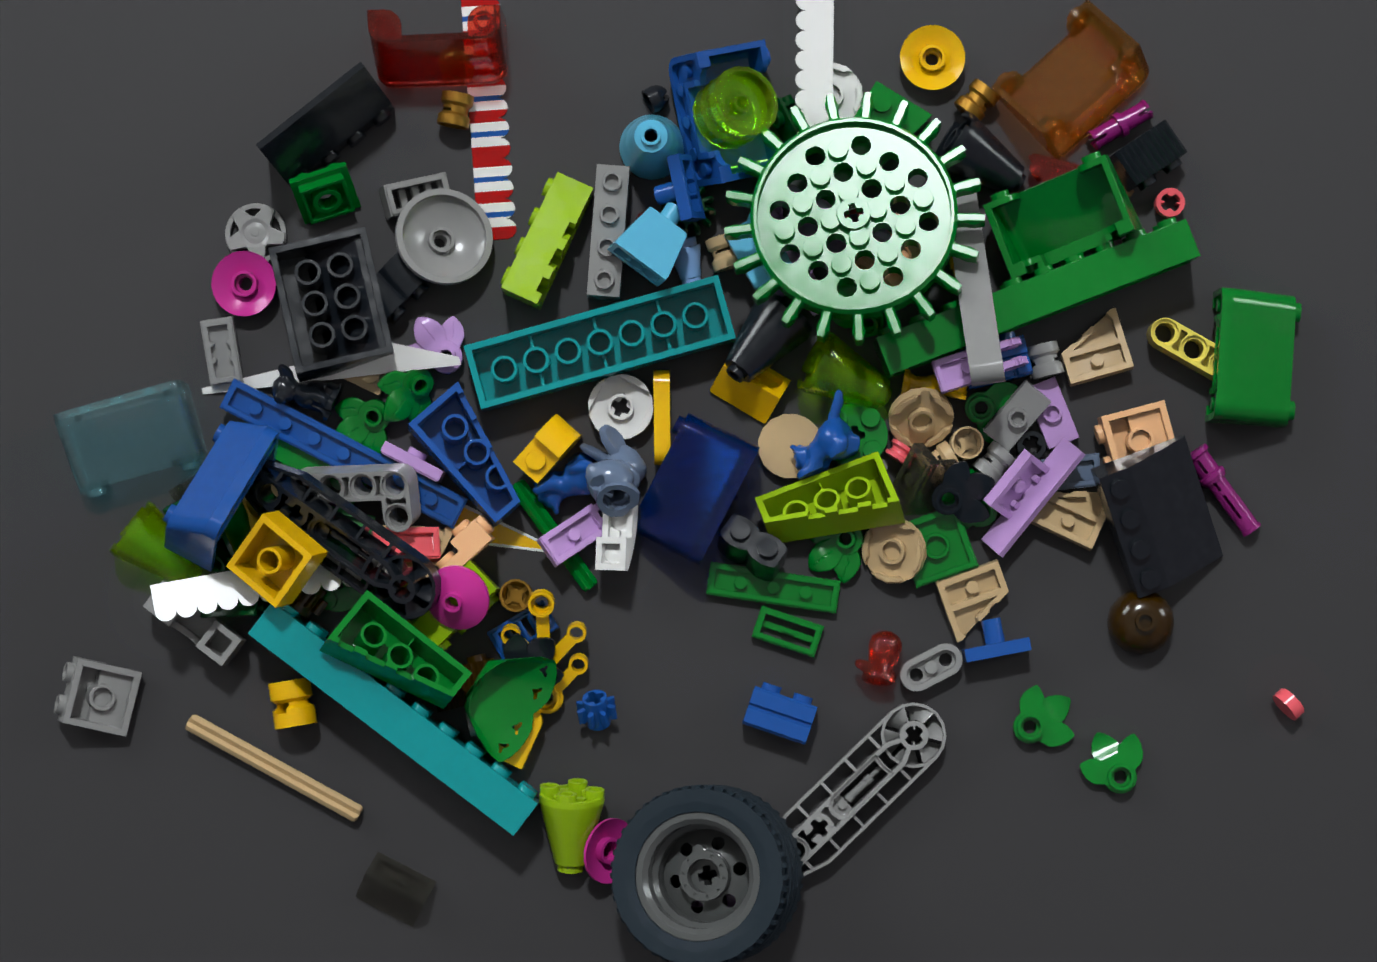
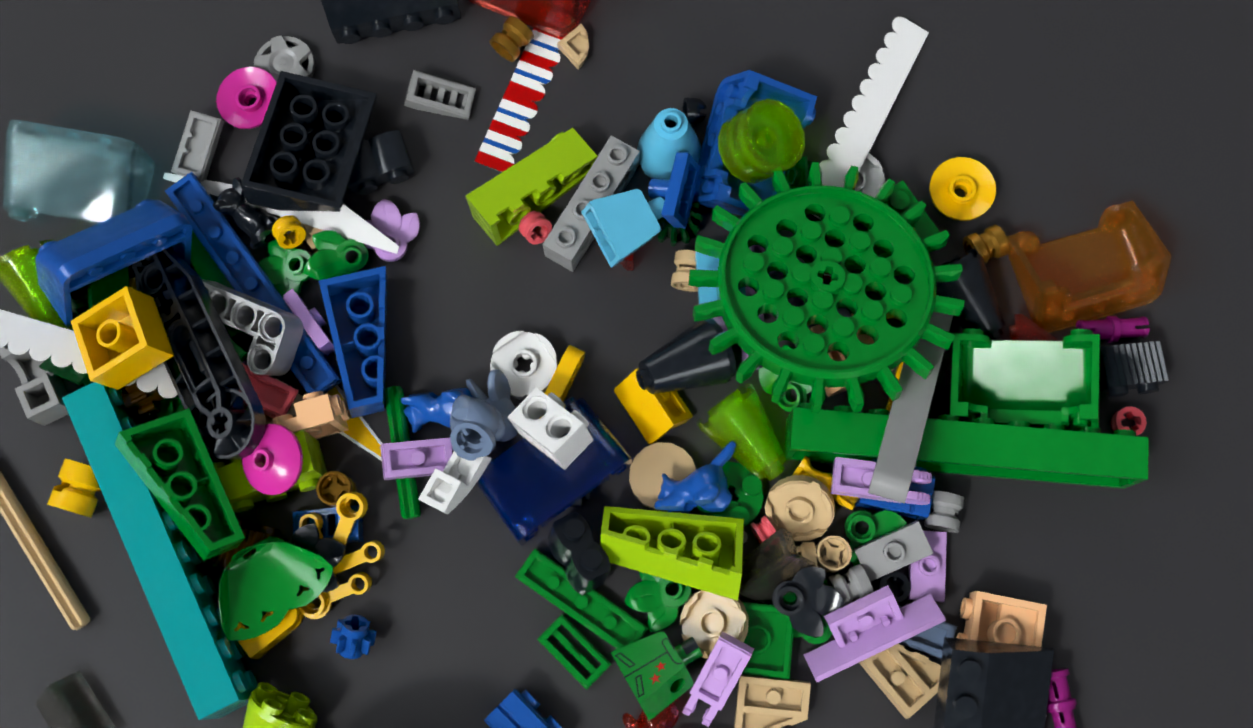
camera: 25 degrees right, 10 degrees down
green piece [288,162,361,225] -> none
light grey dish [395,188,493,285] -> none
teal brick [464,275,736,412] -> none
yellow brick [513,414,583,484] -> none
light blue cone [674,236,701,285] -> none
tan wing [1061,307,1134,387] -> none
light yellow beam [1146,318,1215,380] -> none
green windscreen [1205,287,1302,428] -> none
none -> yellow bush [272,215,306,249]
none -> white brick [508,387,593,470]
none -> coral bush [519,211,552,245]
none -> tan tile [557,23,589,70]
none -> green torso [611,631,703,720]
none -> lavender hinge [682,631,754,727]

